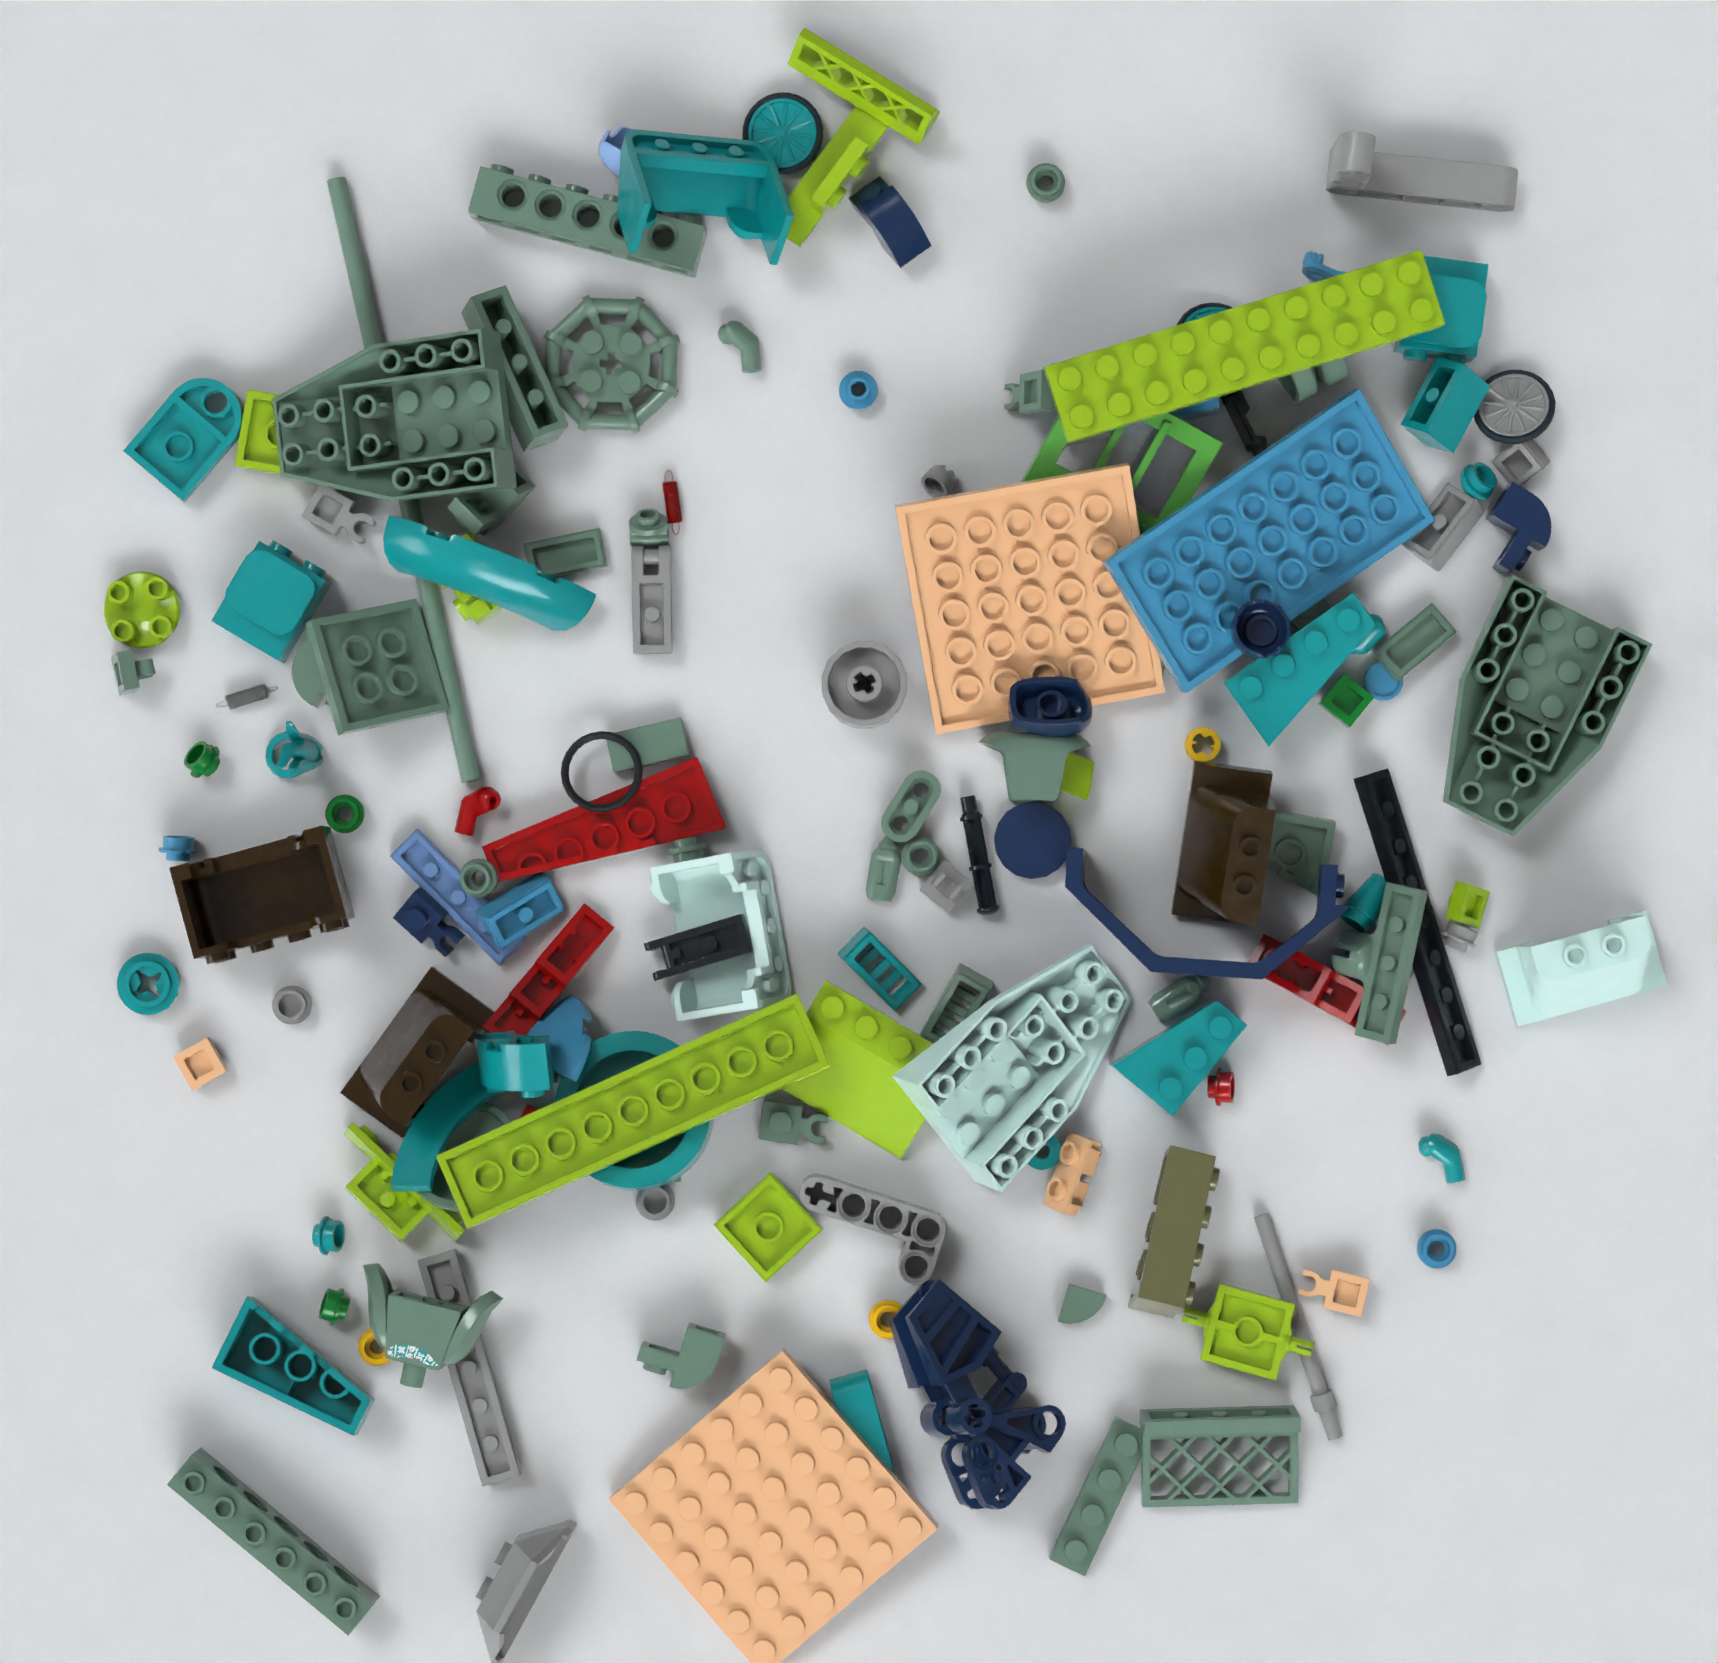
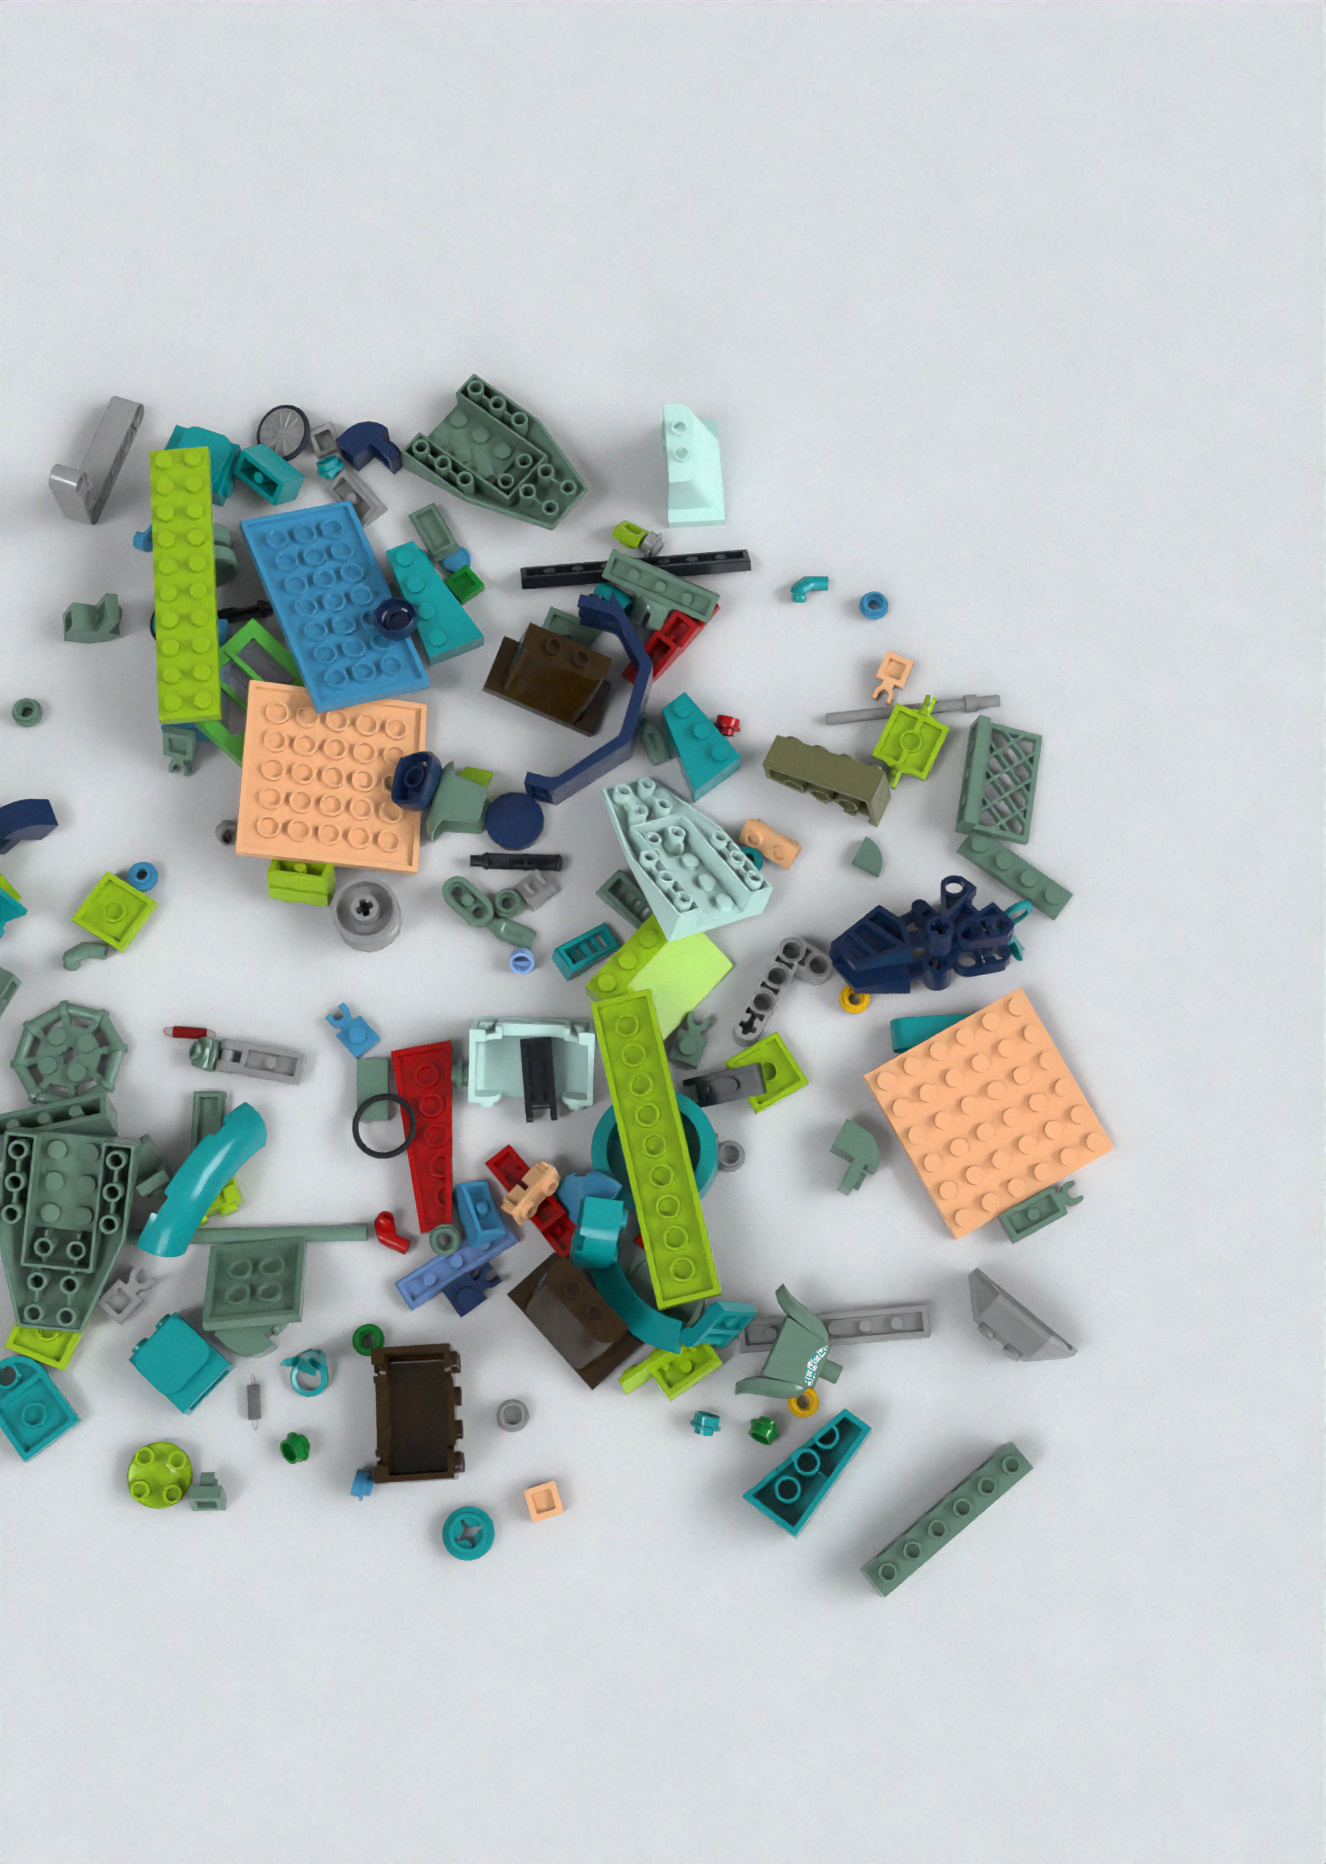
camera: 85 degrees left, 15 degrees down
yellow bush [1185,727,1221,762] -> none
none -> sand green brick [63,593,122,644]
none -> lime plate [71,871,159,954]
none -> lime brick [267,859,337,907]
none -> dark azure plate [325,1003,381,1059]
none -> light nougat hinge [500,1160,562,1226]
none -> light blue hinge [510,947,534,974]
none -> teal plate [680,1301,759,1348]
none -> black hinge [682,1063,767,1108]
none -> teal piece [996,900,1033,961]
none -> sand green plate [997,1181,1084,1244]

